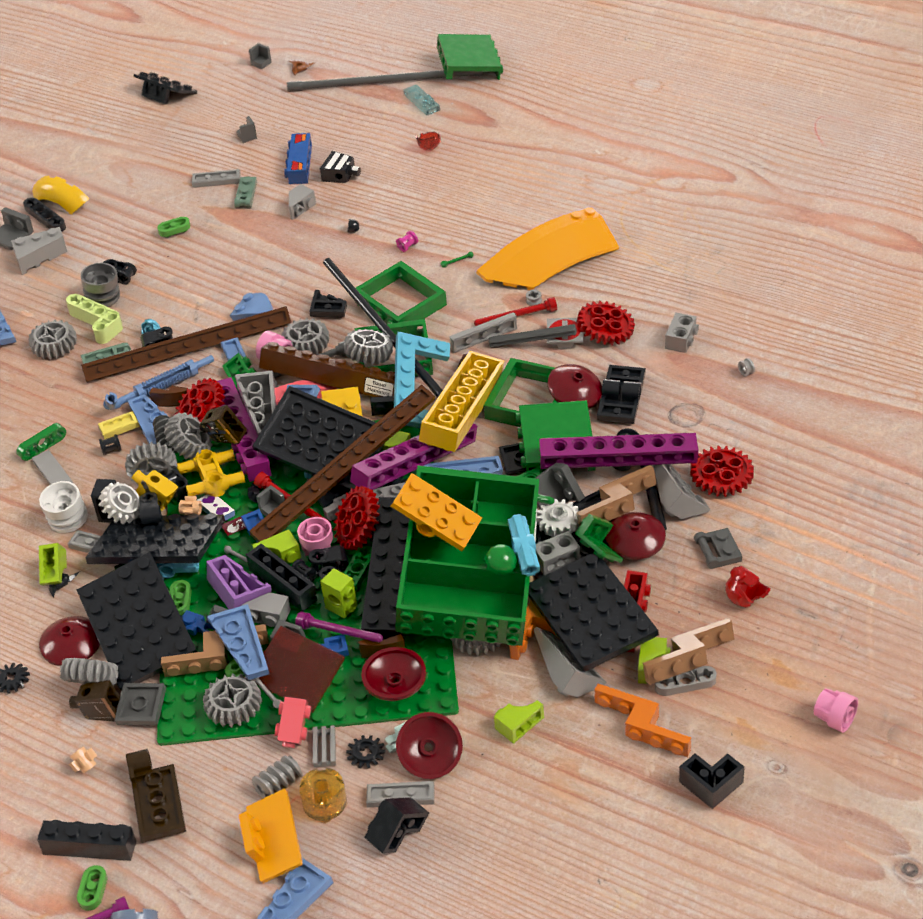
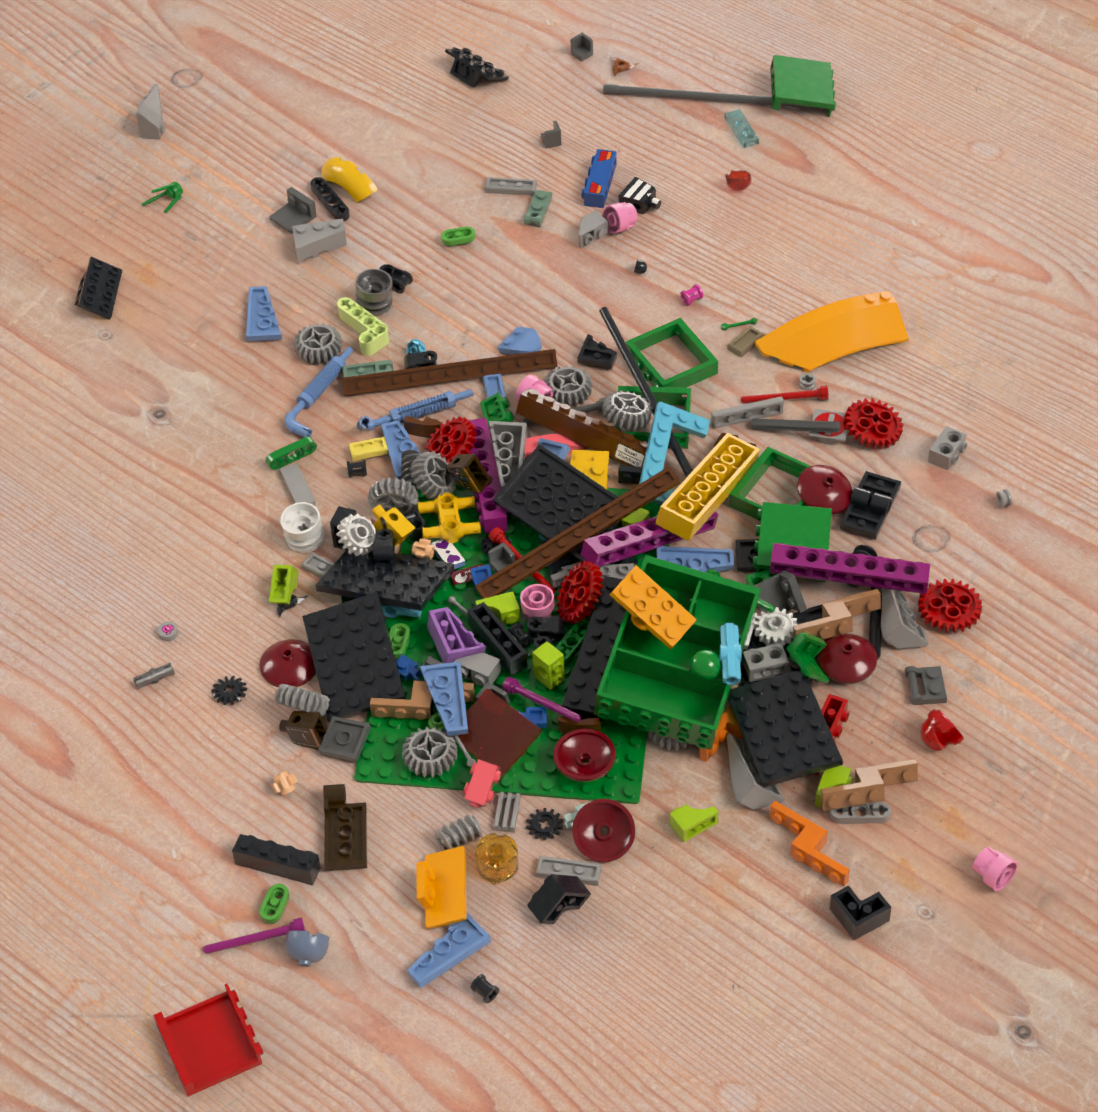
camera: 10 degrees right, 5 degrees up
none -> medium blue piece [284,347,353,438]
none -> bright pink piece [602,202,638,234]
none -> dark tan tile [727,326,764,357]

